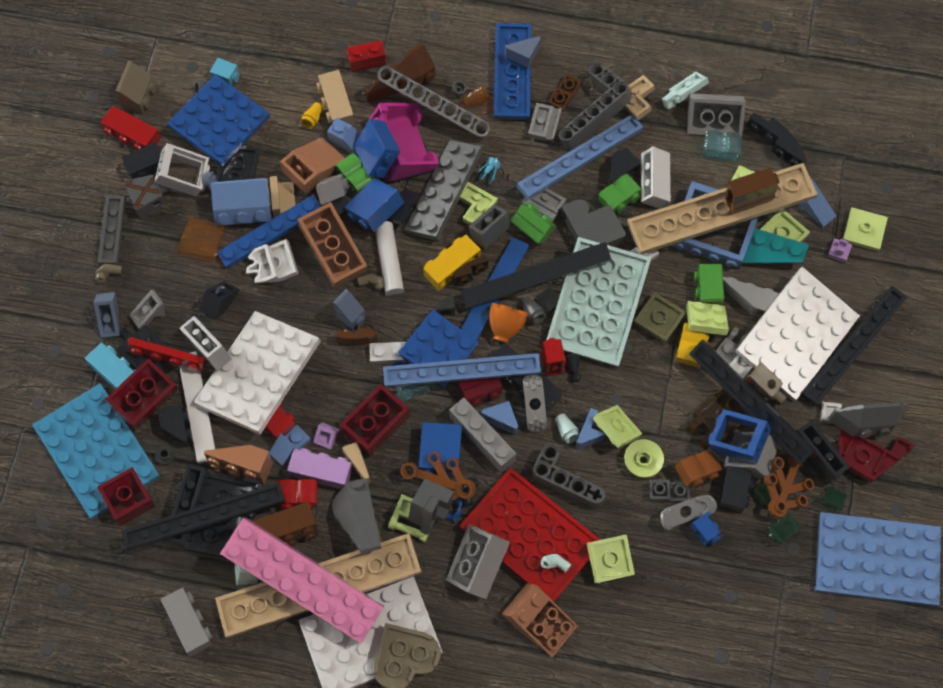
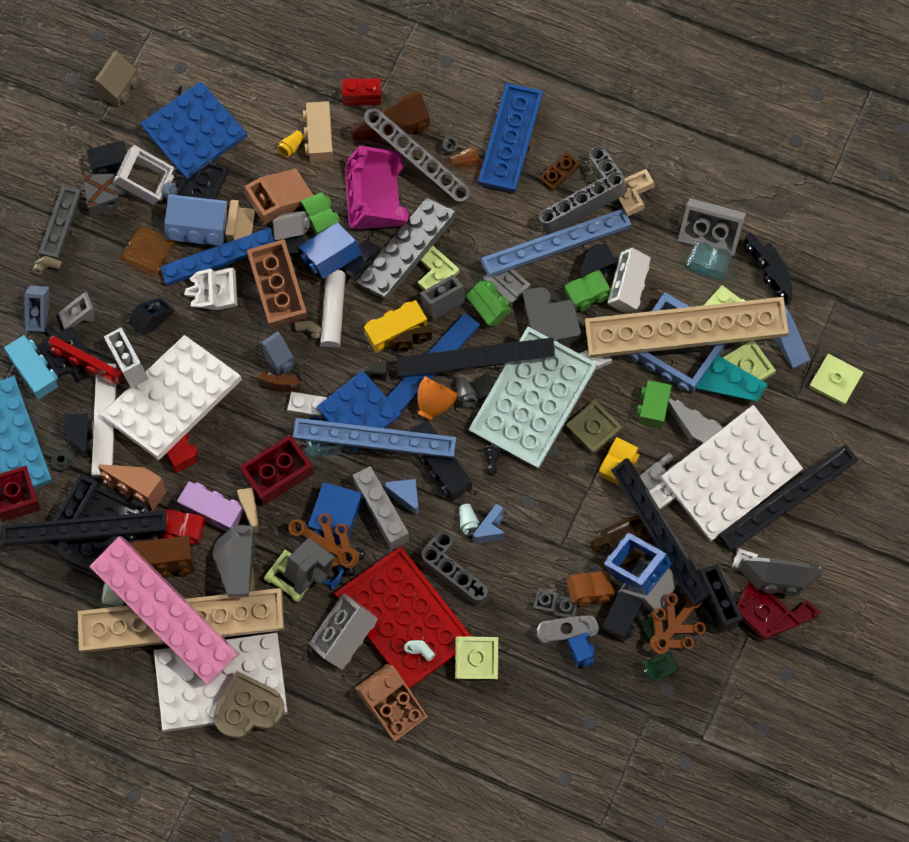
camera: 15 degrees right, 0 degrees up
red brick [100,106,161,150] -> none
dark red slope [105,358,178,431] -> none
light grey brick [161,587,213,657] -> none
medium azure brick [210,58,240,86] -> none
medium blue slope [269,425,311,467] -> none
lavender slope [313,423,340,450] -> none
medium blue slope [327,118,360,157] -> none
blue brick [353,119,401,178] -> none
dark red brick [458,378,503,408] -> none
medium azure piece [477,157,501,185] -> none
sand blue slope [505,36,540,68] -> none
light grey piece [523,375,547,433] -> none
light grey plate [528,103,562,143] -> none
red brick [541,338,566,377] -> none
yellowish green plate [593,405,642,448] -> none
yellowish green dish [624,439,664,478] -> none
light aqua hinge [662,72,709,109] -> none
yellowish green plate [686,301,729,335] -> none
reddish brown brick [724,167,779,214] -> none
dark tan torso [744,362,786,406] -> none
medium blue plate [815,512,941,607] -> none
clear green slope [821,486,847,512] -> none
lavender tile [827,238,852,263] -> none

